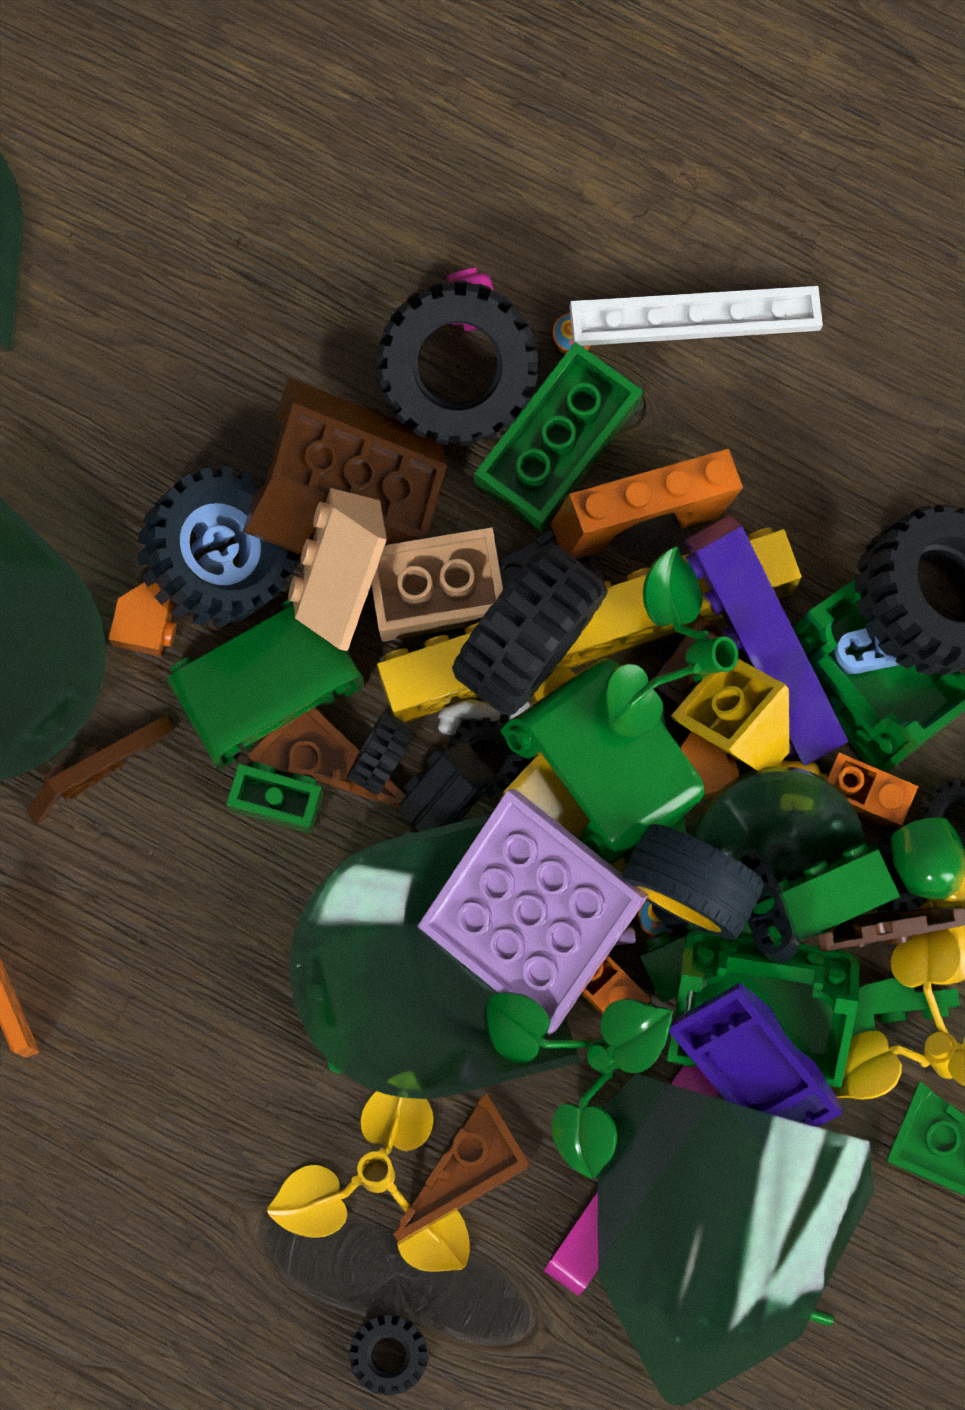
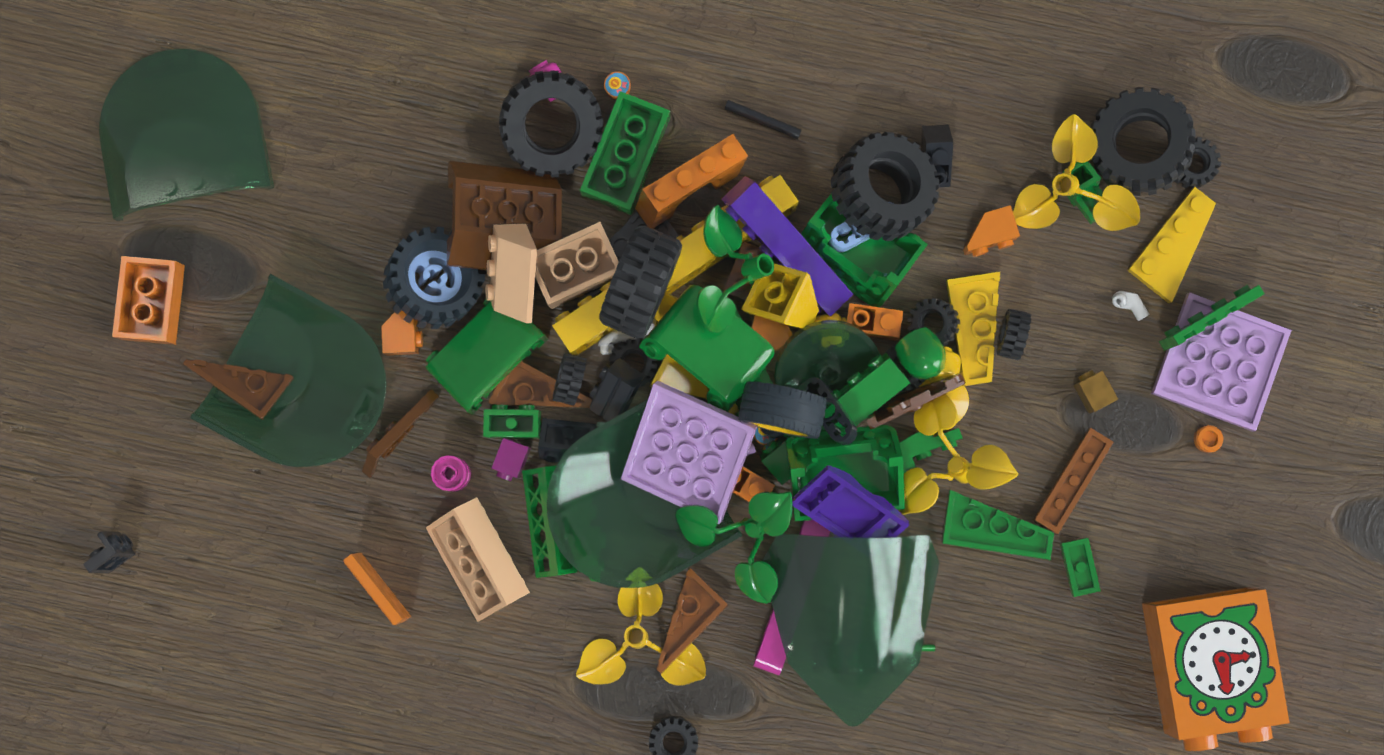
camera: 15 degrees left, 5 degrees up
white plate [569,286,823,346] -> none
none -> light nougat slope [426,498,530,622]
none -> dark pink wheel [431,455,471,492]
none -> magenta brick [491,438,531,481]
none -> green fence [522,465,577,578]
none -> black bracket [538,418,596,466]
none -> black bar [724,100,802,139]

